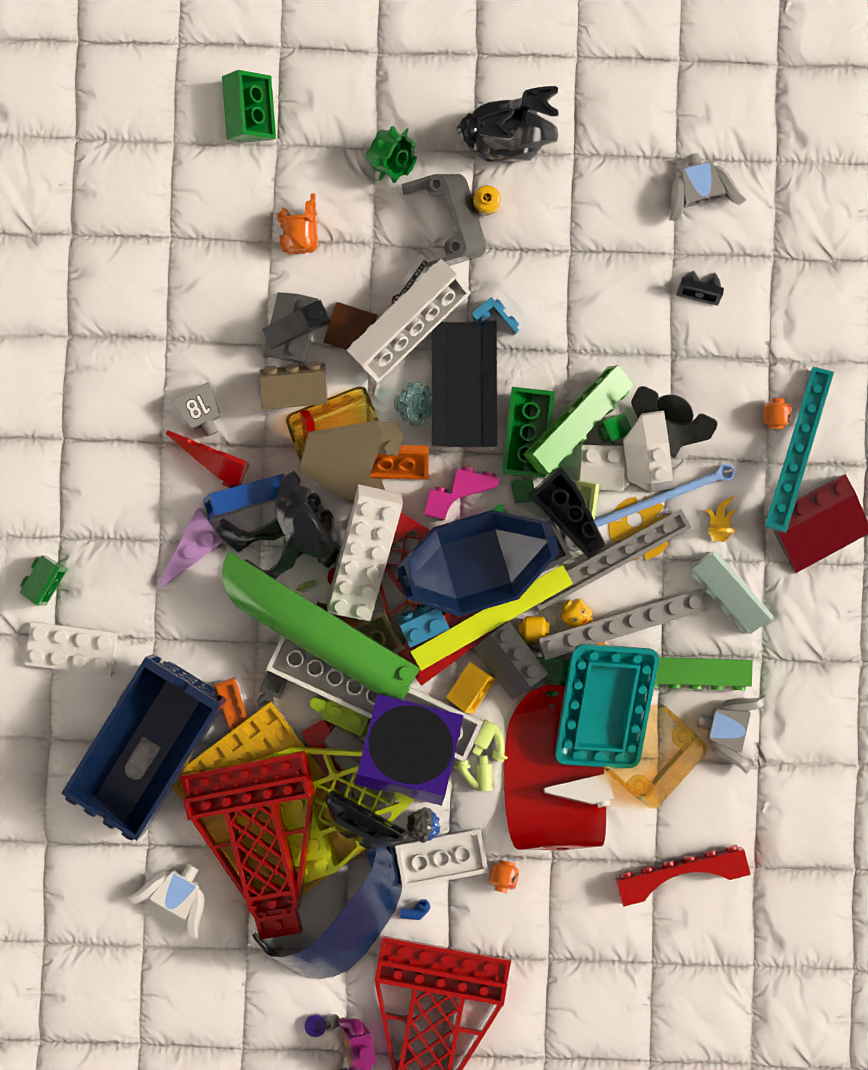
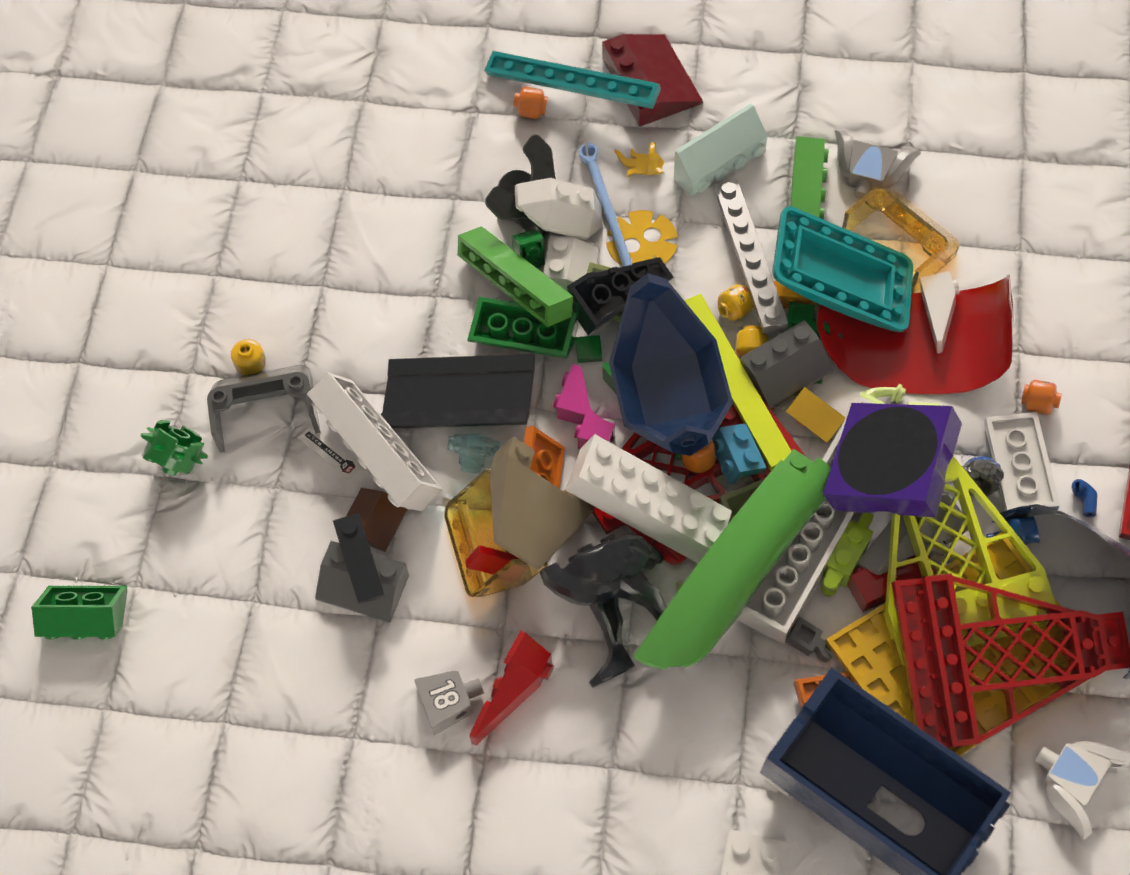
camera: 85 degrees left, 25 degrees down
lavender wing [159,508,224,587] -> none
blue slope [203,473,284,520] -> none
dark tan slope [260,362,328,410] -> none
orange helmet [277,193,318,255] -> none
black wedge [325,790,410,850] -> none
black animal [456,86,559,162] -> none
dark azure bracket [471,297,519,335] -> none
light grey plate [536,509,692,611] -> none
red arch [615,845,751,907] -> none
light grey torso [669,153,746,221] -> none
black tile [676,271,724,306] -> none

